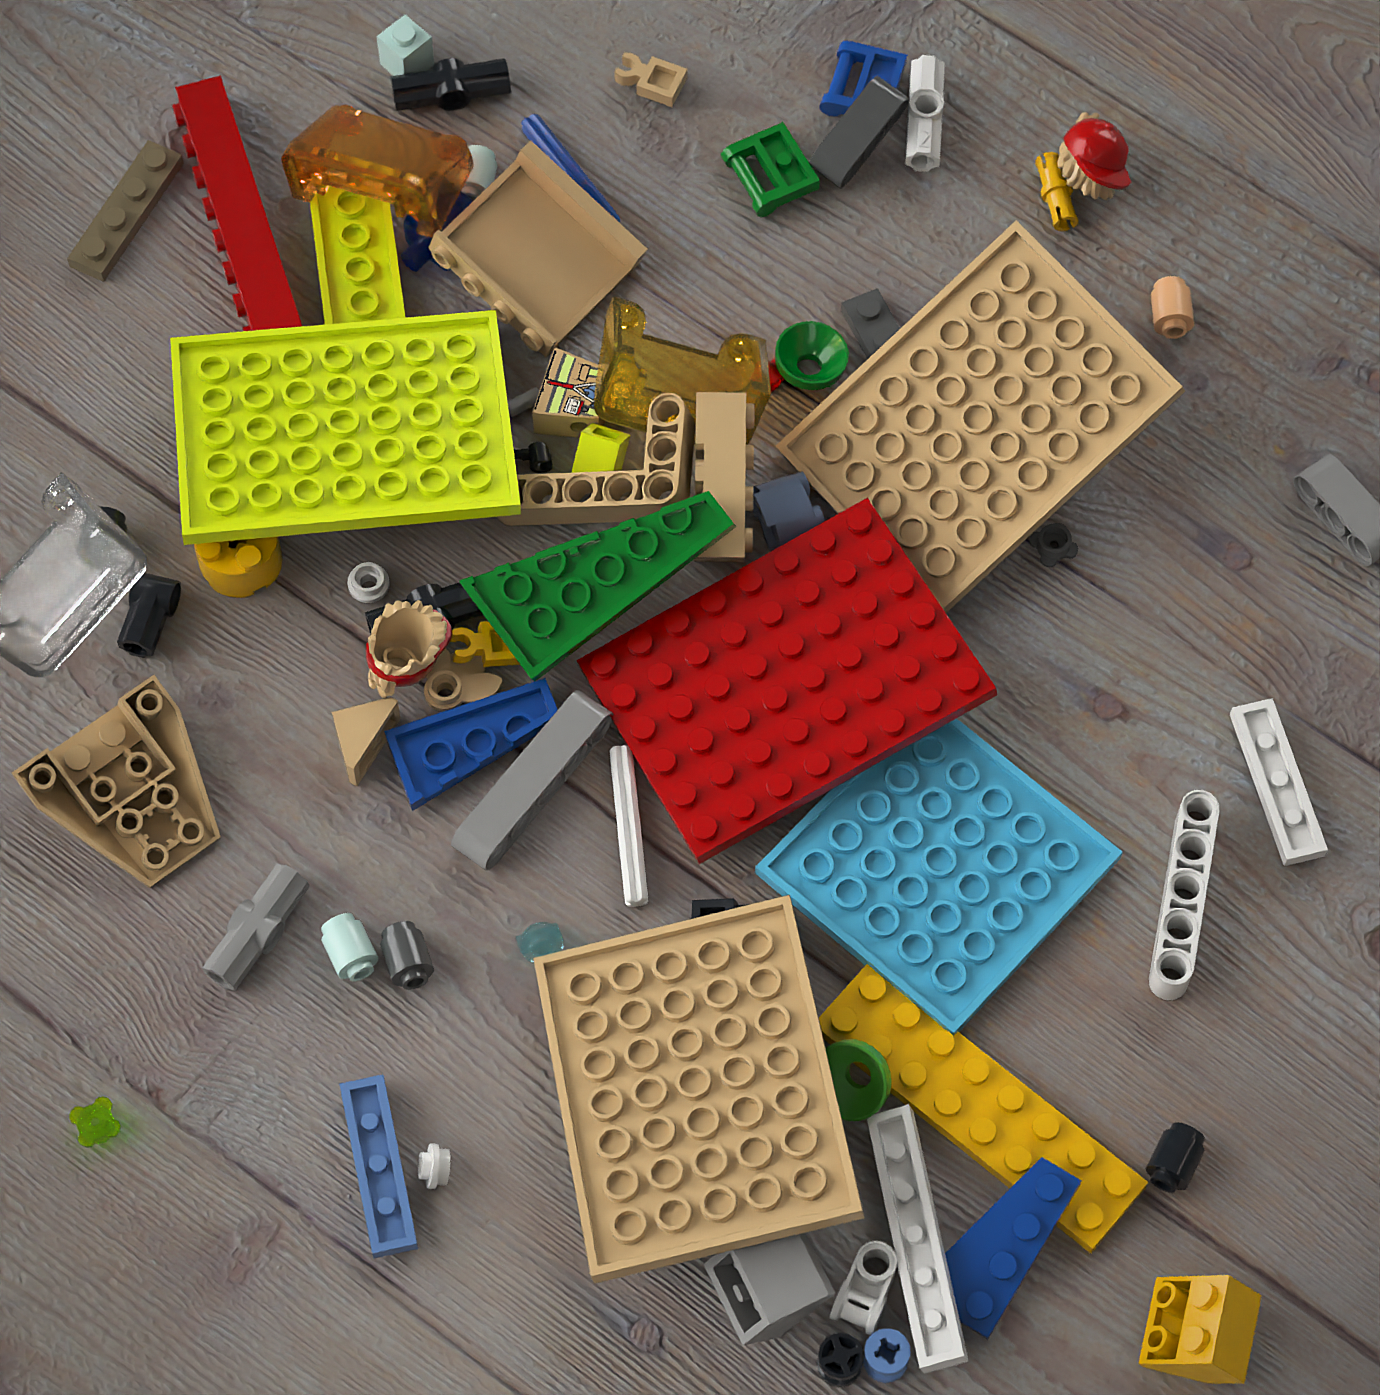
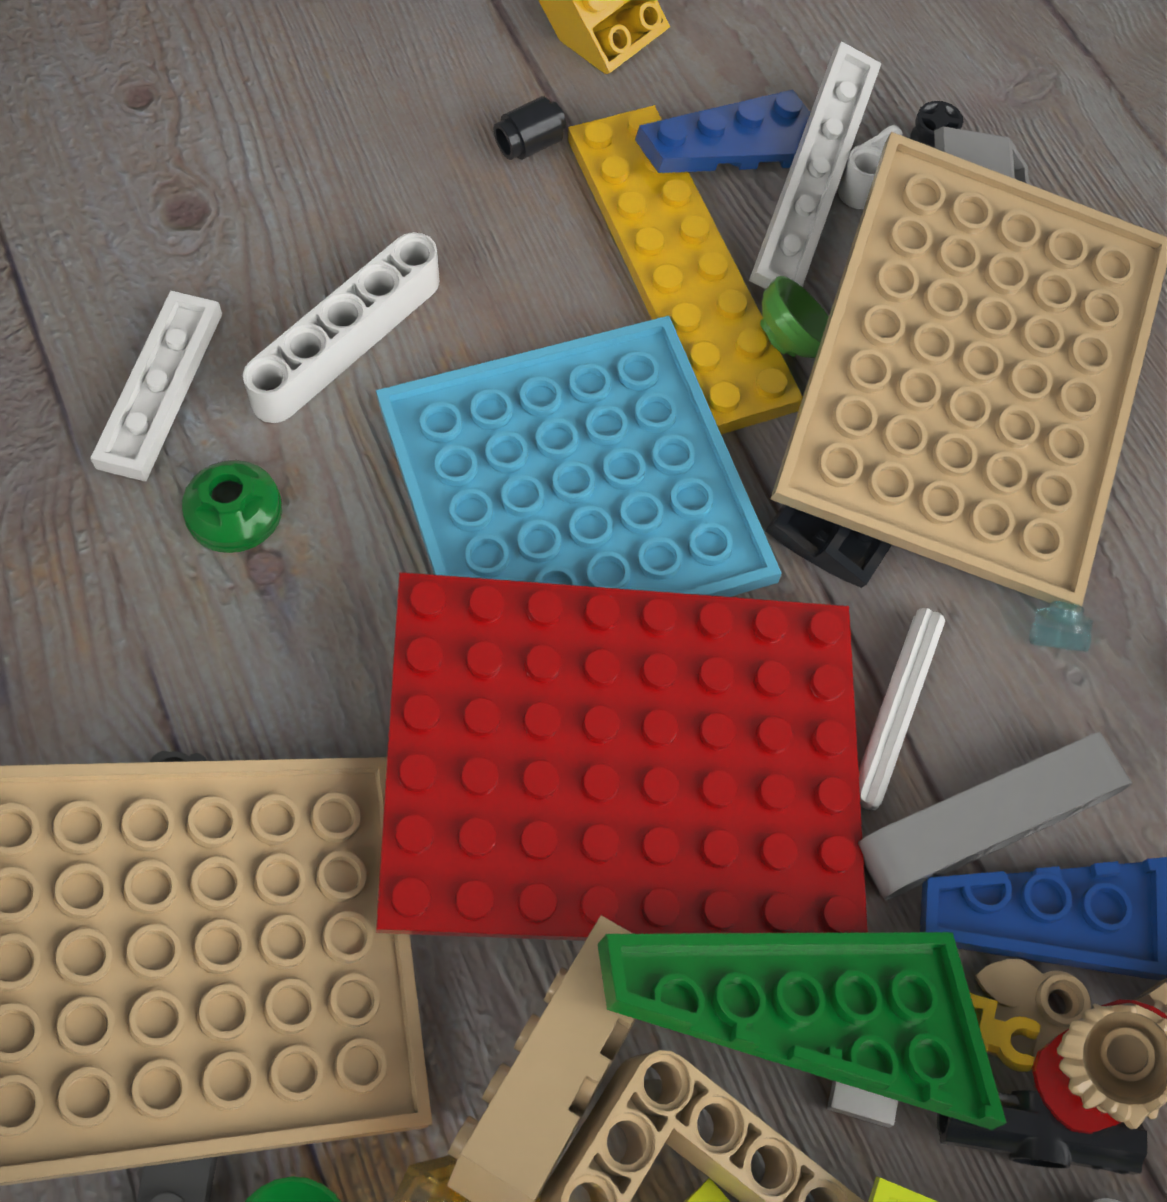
camera: 155 degrees left, 0 degrees up
sand blue cylinder [752,472,825,552] -> none
medium blue wheel [863,1328,911,1383] -> none
none -> green piece [182,460,282,553]

